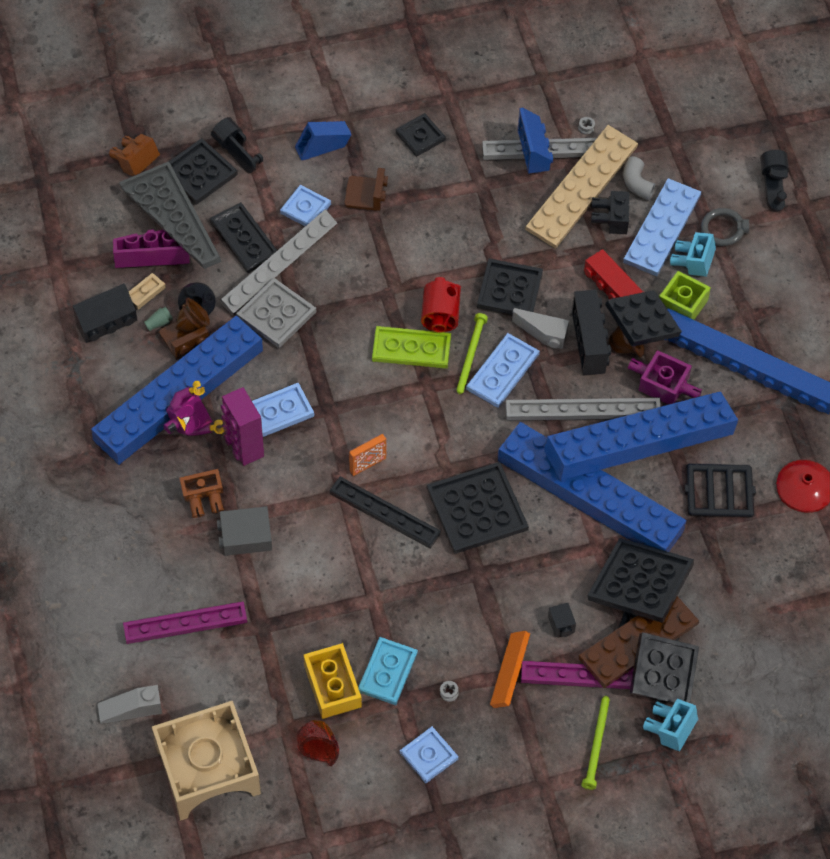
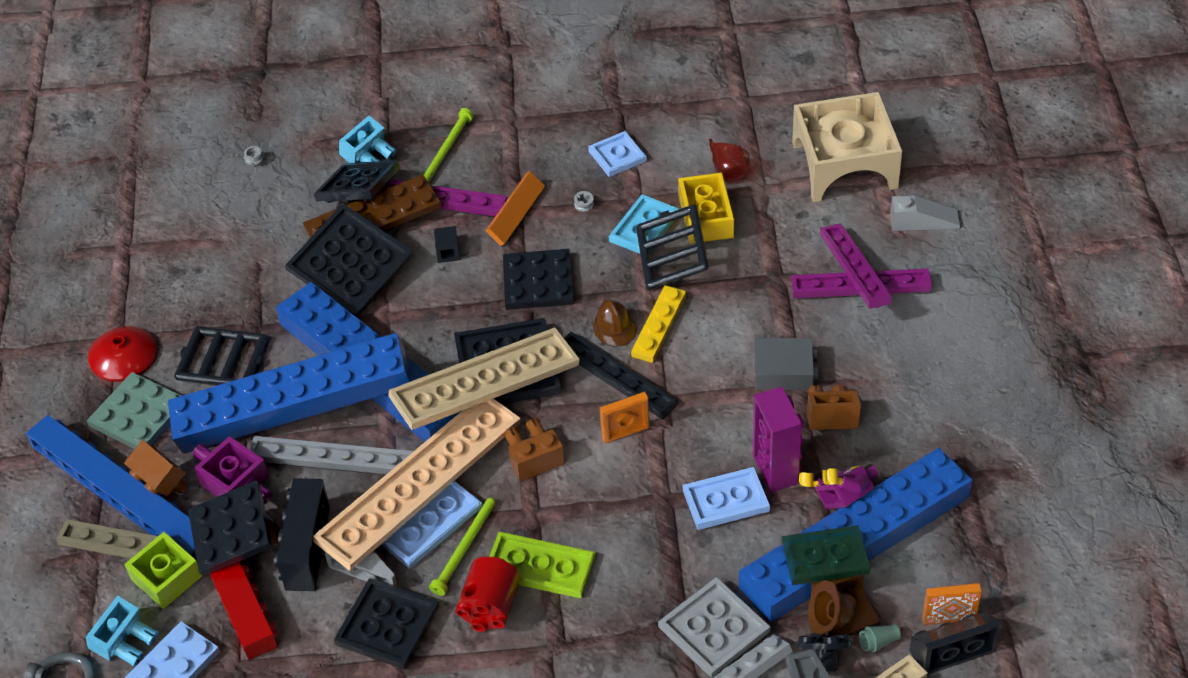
camera: 165 degrees left, 10 degrees down
none -> dark tan plate [56,519,158,558]
none -> sand green plate [87,372,181,449]
none -> dark orange brick [124,440,187,496]
none -> light grey plate [243,146,265,166]
none -> light nougat plate [313,399,520,571]
none -> tan plate [389,328,580,430]
none -> black plate [503,249,574,310]
none -> dark orange brick [504,418,565,482]
none -> reddish brown piece [593,299,637,347]
none -> yellow plate [631,285,686,363]
none -> black bar [636,204,709,290]
none -> clear green plate [781,525,870,585]
none -> magenta plate [820,223,892,309]
none -> orange tile [922,583,981,625]

